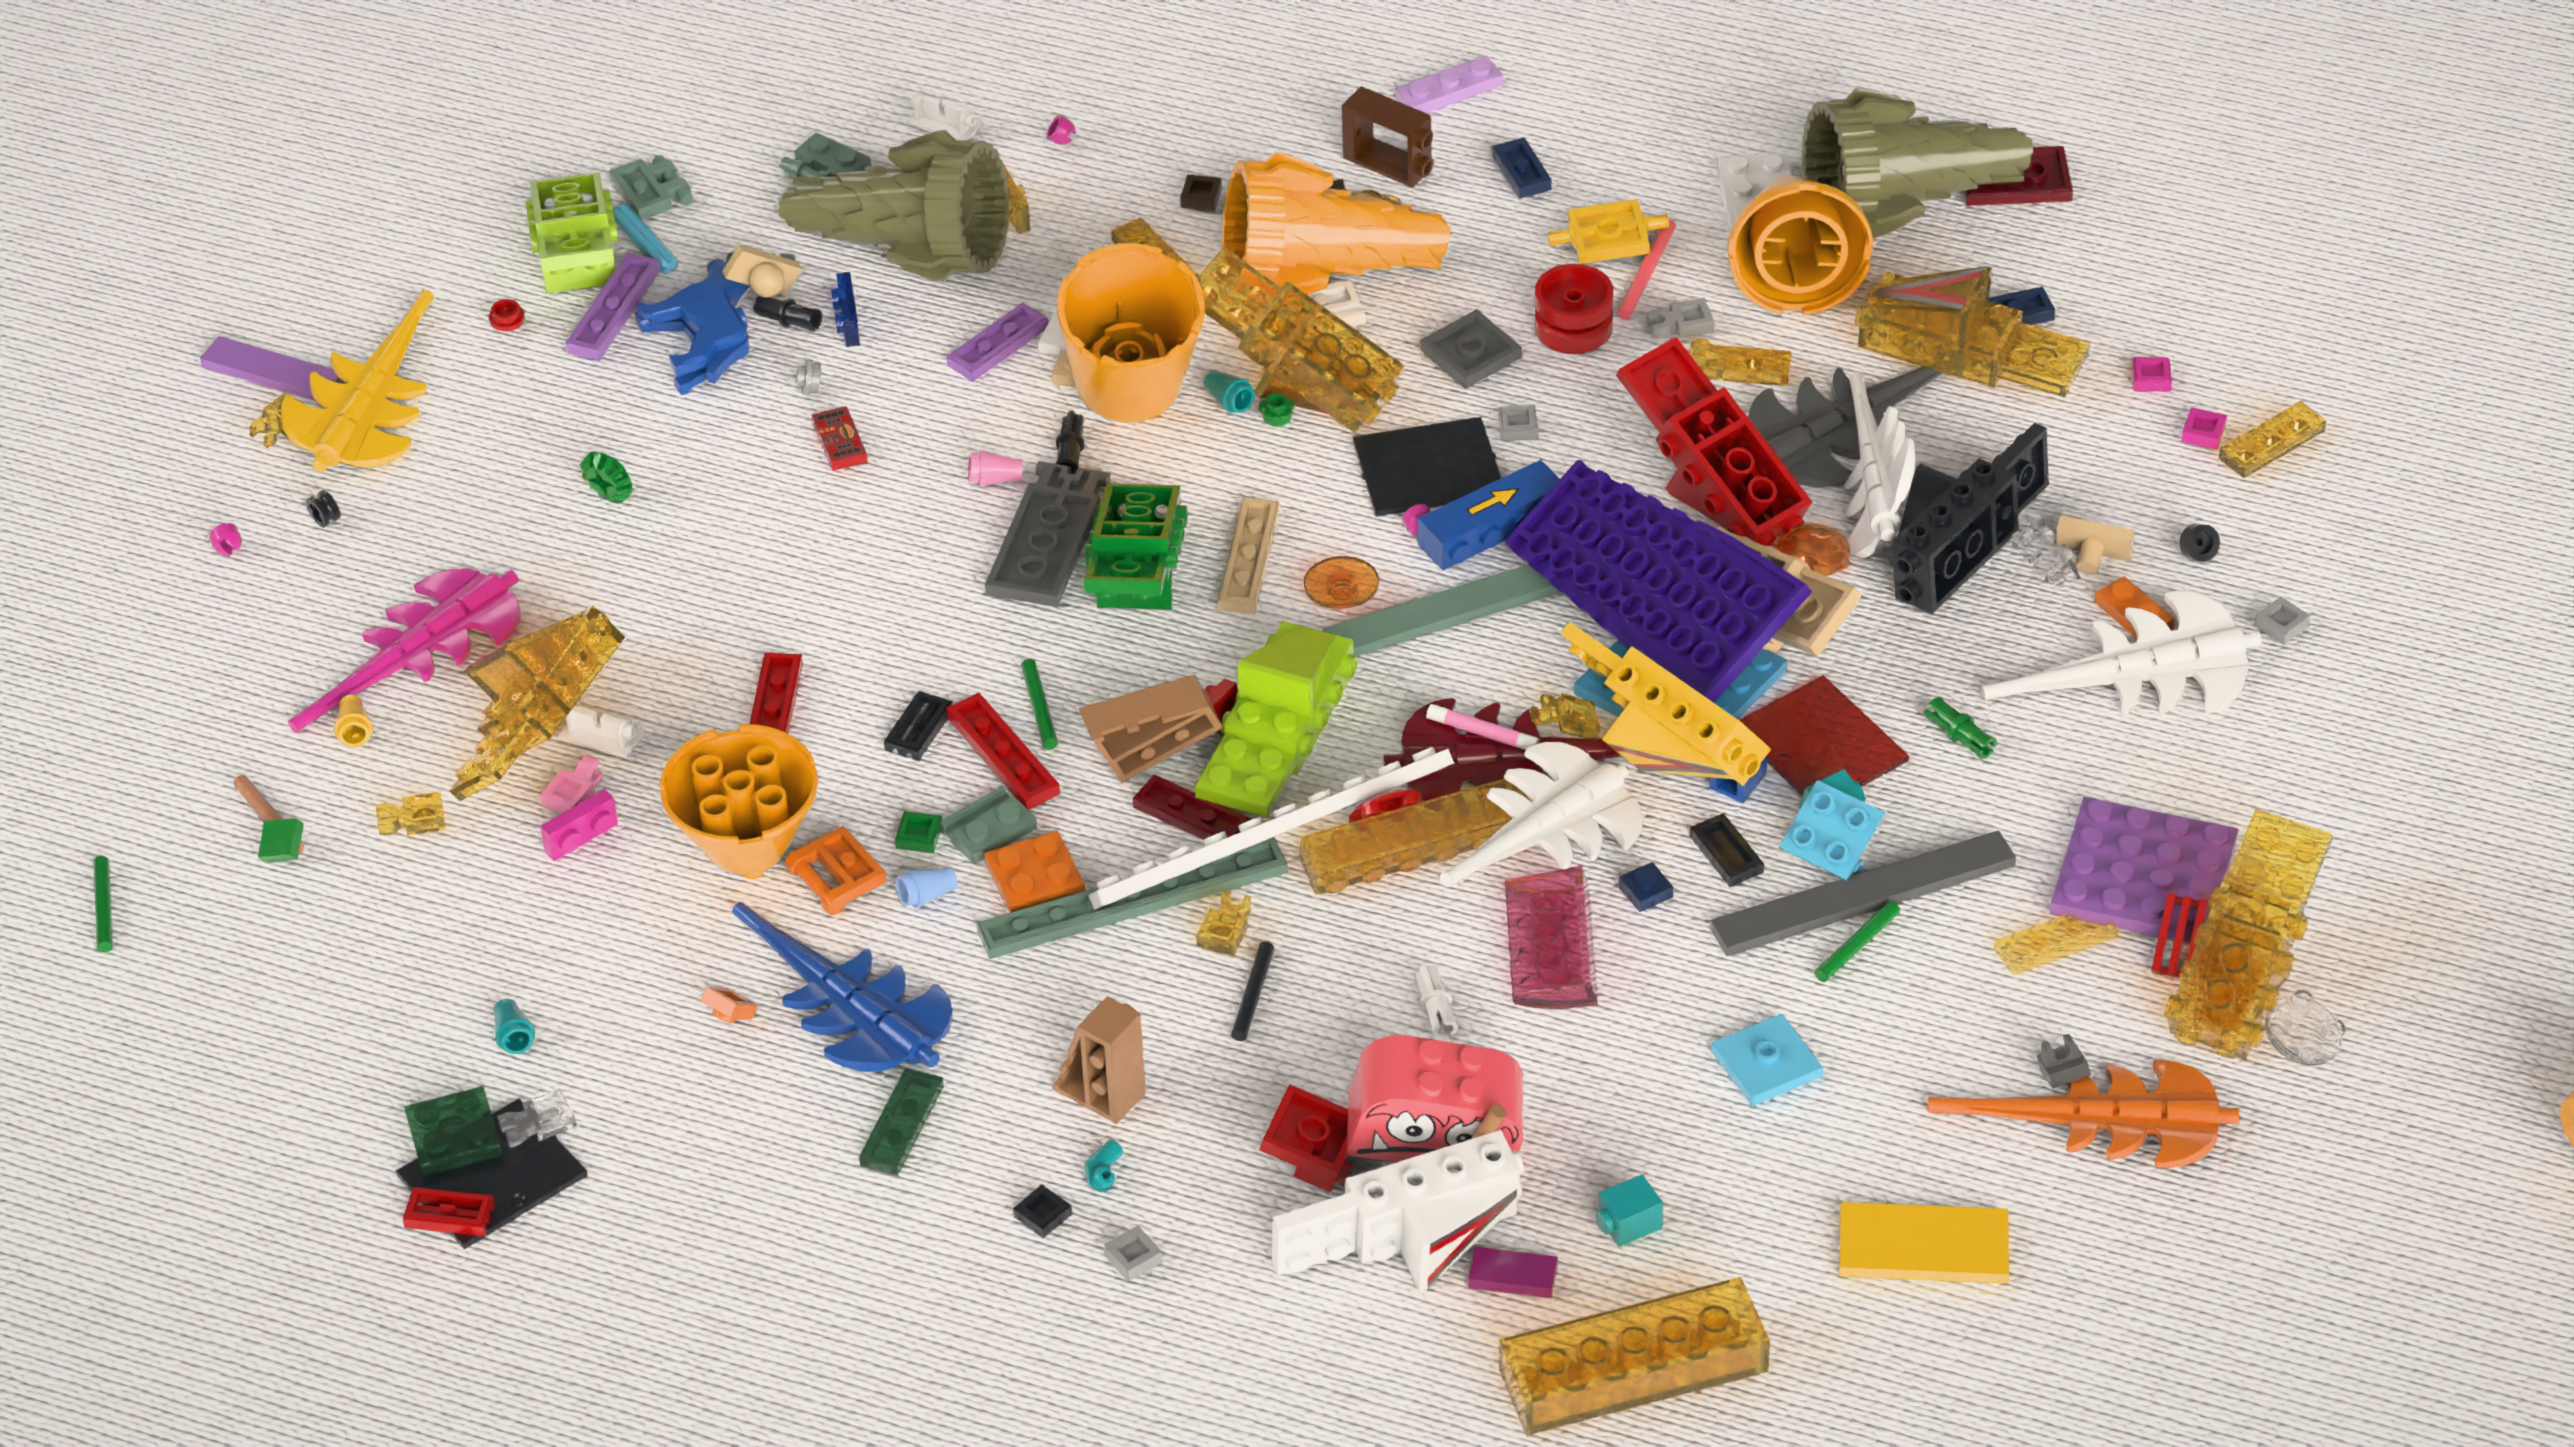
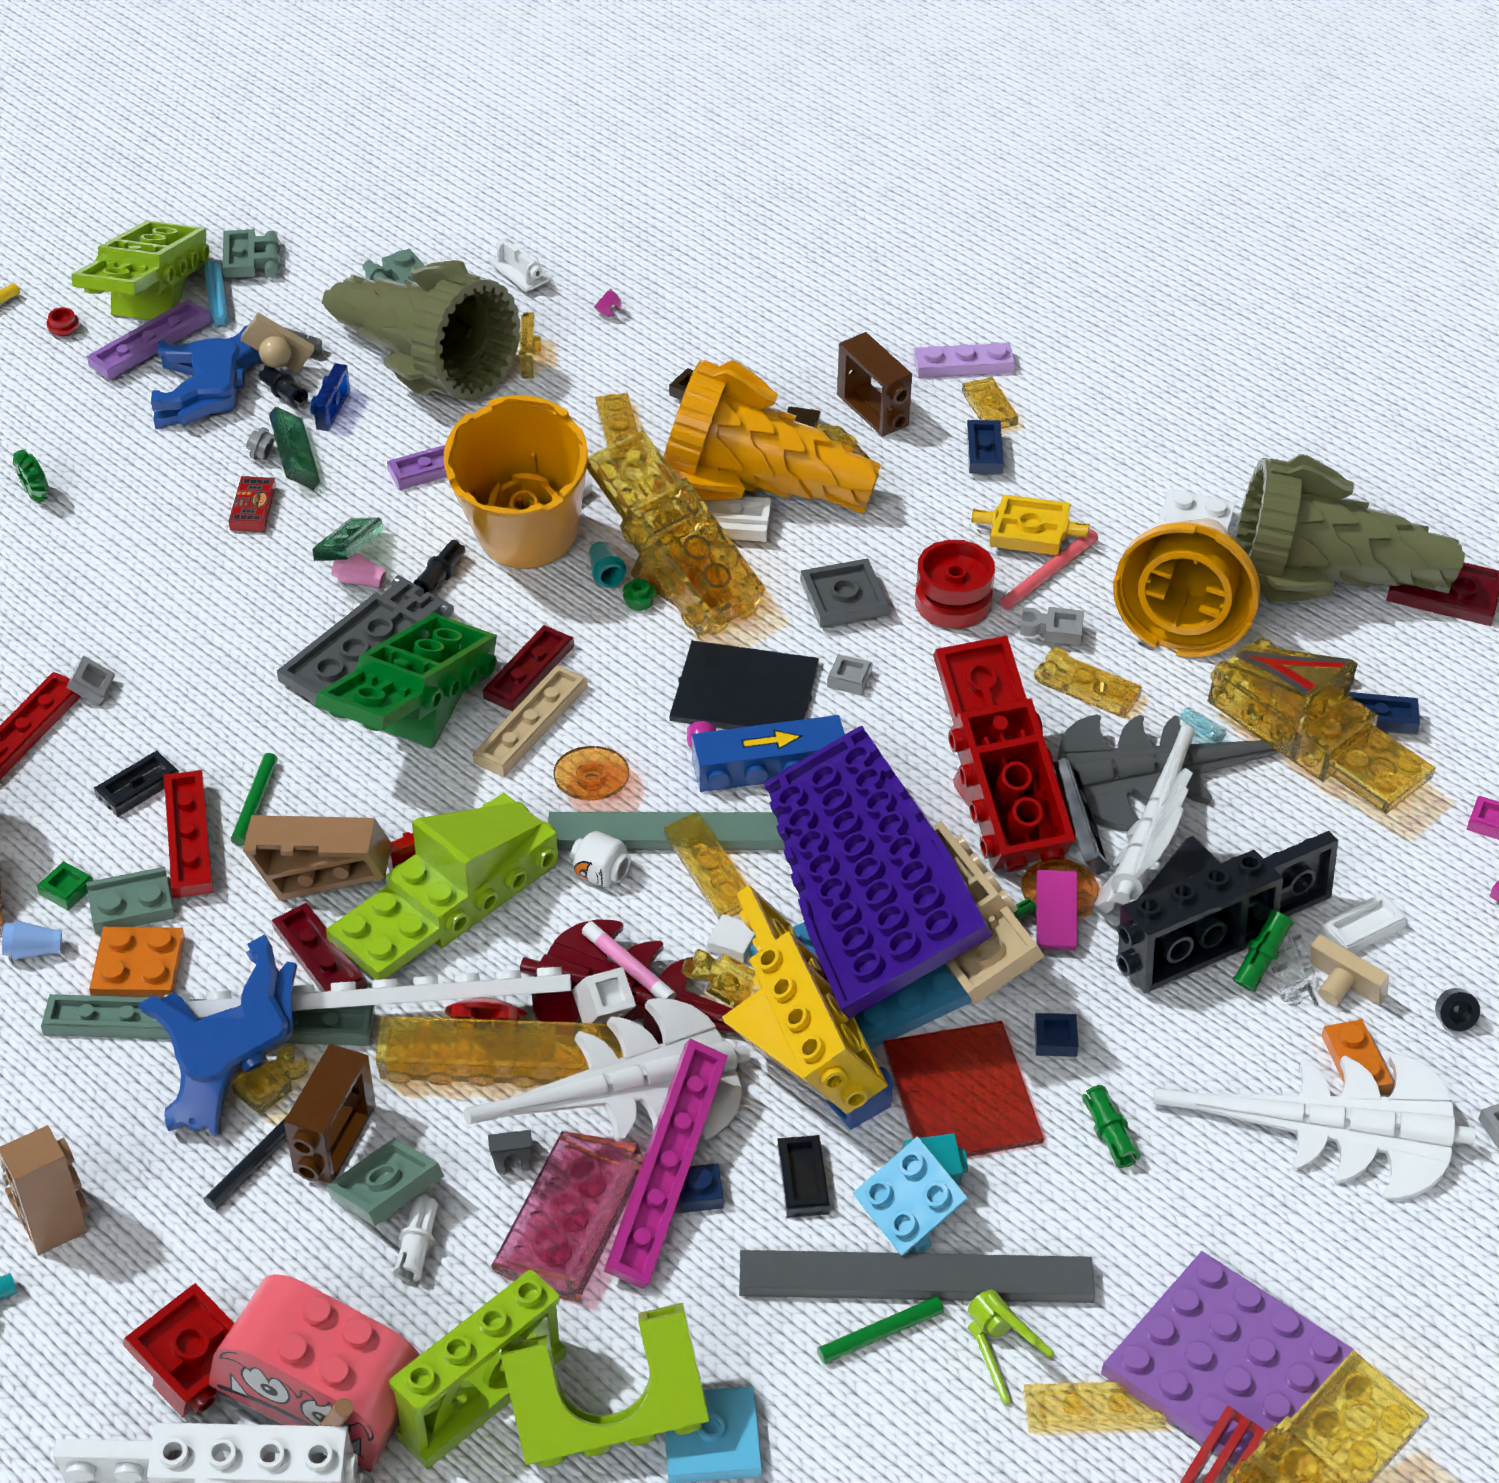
camera: 20 degrees right, 0 degrees up
none -> light grey tile [66,655,115,706]
none -> blue animal [138,934,297,1137]
none -> clear green tile [269,407,320,490]
none -> reddish brown window [284,1043,376,1184]
none -> clear green tile [312,517,383,561]
none -> sand green plate [326,1138,444,1226]
none -> lime fence [389,1270,566,1470]
none -> dark red tile [483,625,574,712]
none -> dark grey tile [488,1130,533,1175]
none -> lime arch [501,1302,709,1468]
none -> white head [570,831,631,888]
none -> white brick [572,967,636,1029]
none -> dark pink plate [603,1038,728,1289]
none -> clear yellow plate [664,811,747,920]
none -> white tile [707,914,756,963]
none -> clear yellow plate [962,377,1018,429]
none -> lime plant [968,1289,1054,1405]
none -> dark blue plate [1034,1013,1079,1057]
none -> dark pink tile [1036,870,1077,951]
none -> black tile [1053,757,1110,875]
none -> clear light blue tile [1179,708,1227,743]
none -> green pin [1232,910,1294,992]
none -> white tile [1319,893,1408,953]

